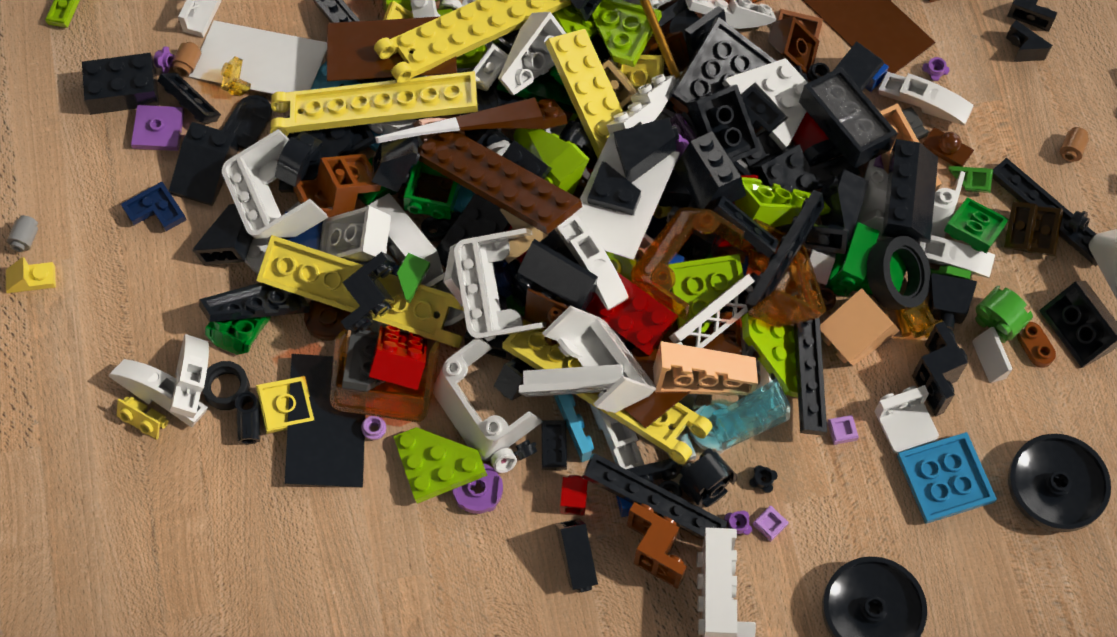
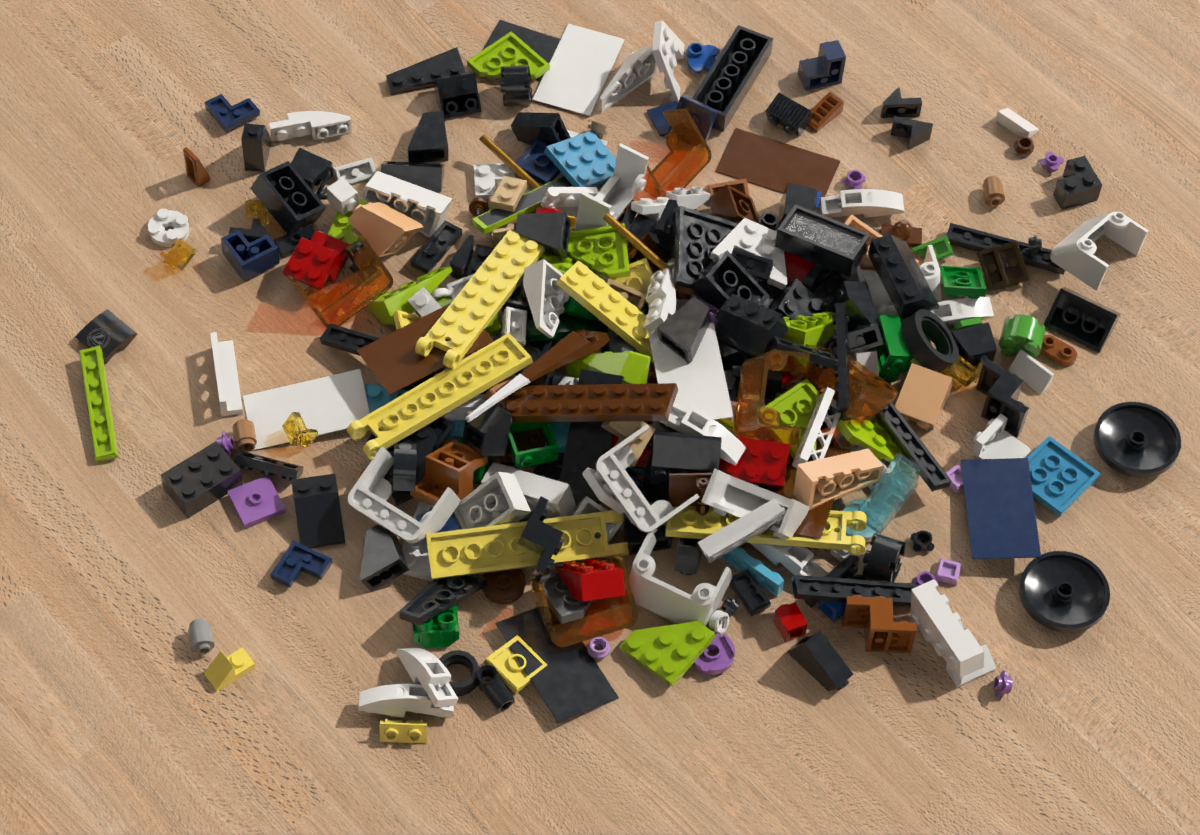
camera: 30 degrees left, 10 degrees down
black window [222,95,272,149] -> none
bright green tile [397,253,431,303] -> none
black wing [588,161,641,216] -> none
none -> dark blue piece [961,458,1041,559]

